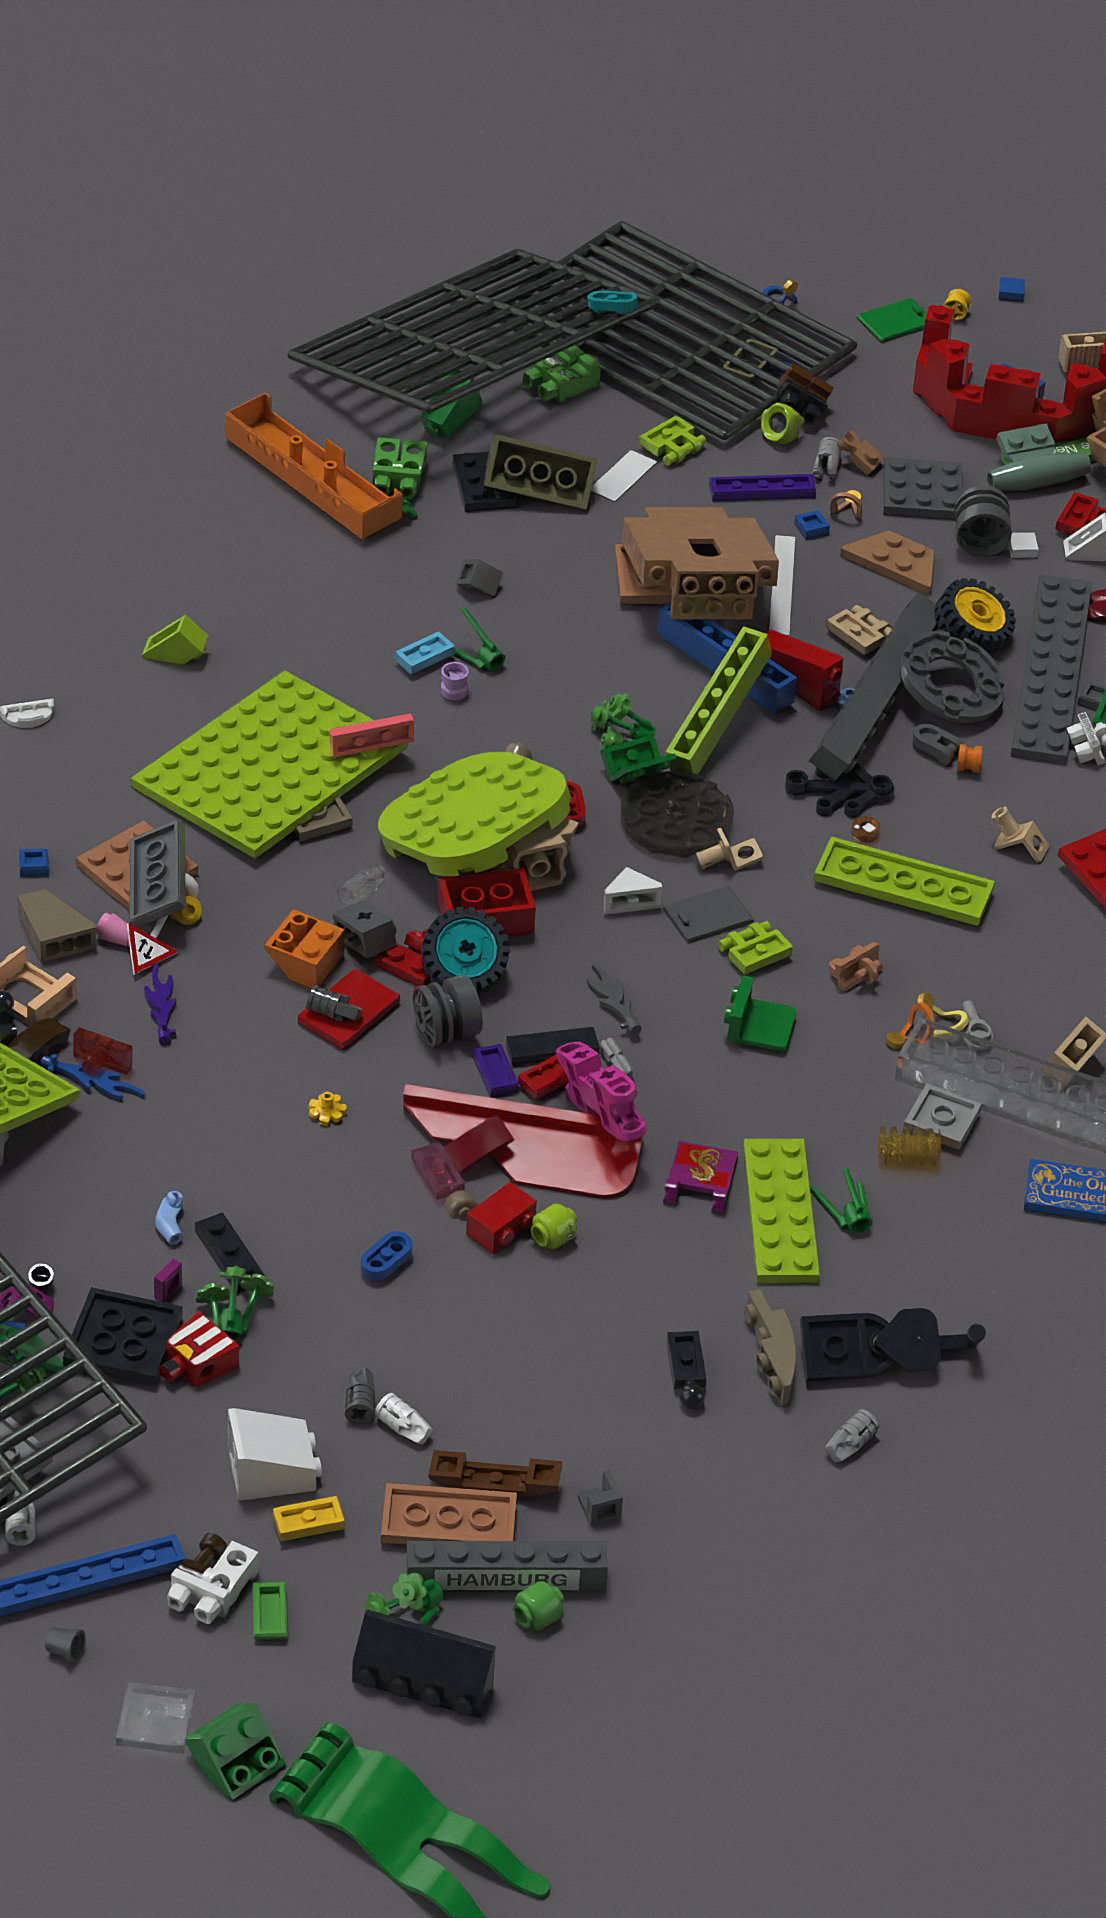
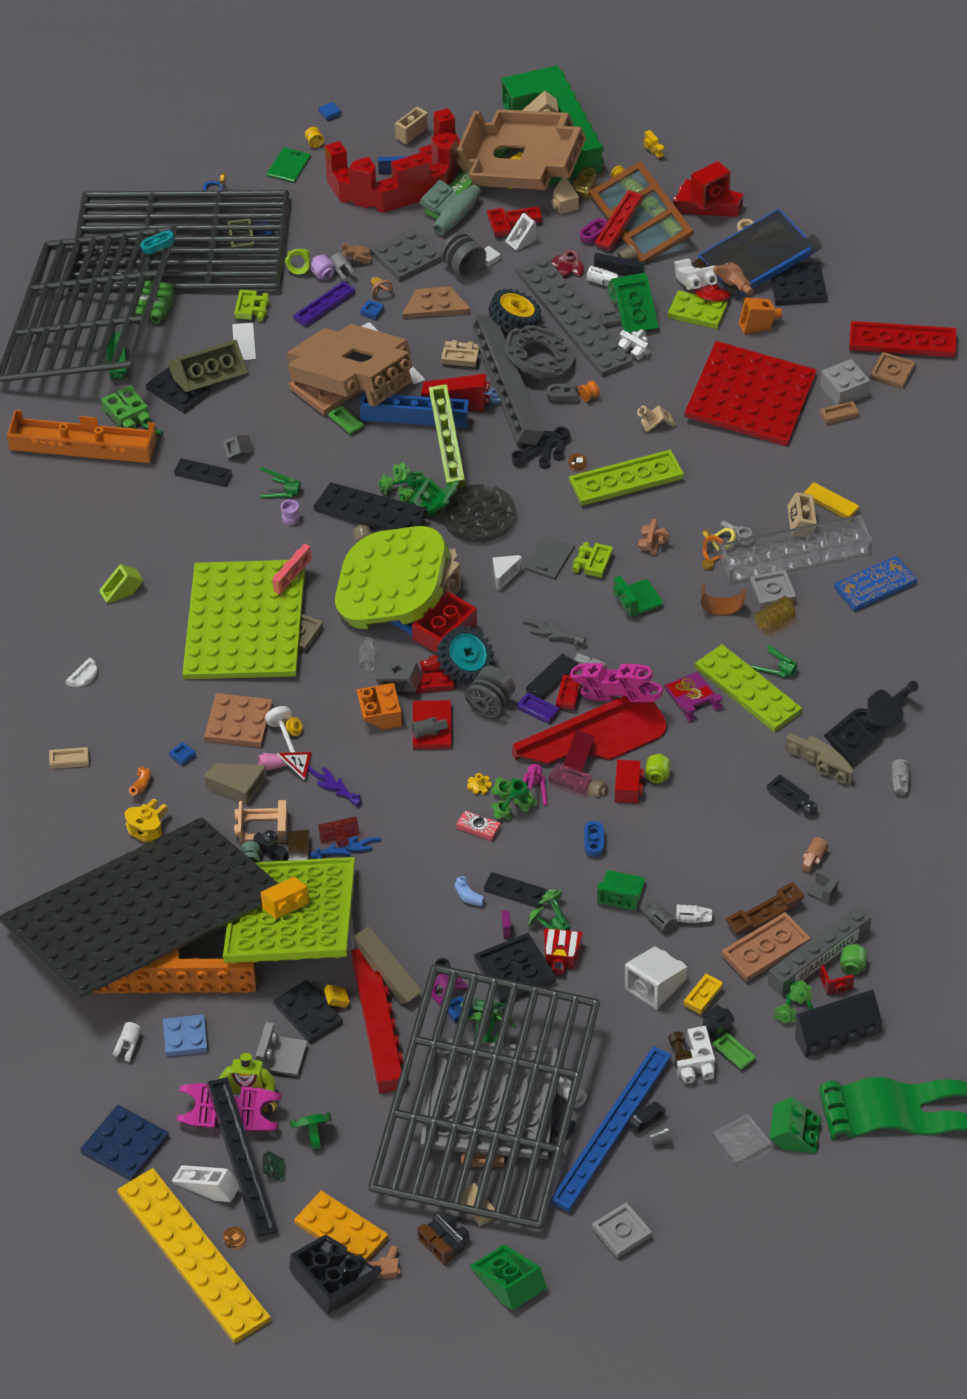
camera: 35 degrees left, 5 degrees up
dark grey tile [129,819,185,927] -> none
medium azure plate [395,631,455,675] -> none
tan bracket [696,828,764,872] -> none
hips [776,364,834,425] -> none
none -> black plate [174,458,232,487]
none -> lavender head [310,255,335,280]
none -> black plate [314,482,428,530]
none -> bright green tile [328,405,364,435]
none -> tile [456,810,500,841]
none -> bright green plant [491,777,537,820]
none -> dark pink plant [523,764,547,806]
none -> green bracket [597,870,645,911]
none -> black beam [628,1101,666,1133]
none -> dark orange piece [701,584,746,616]
none -> black brick [703,1005,734,1041]
none -> nougat hinge [802,837,829,873]
none -> red bracket [819,965,854,996]

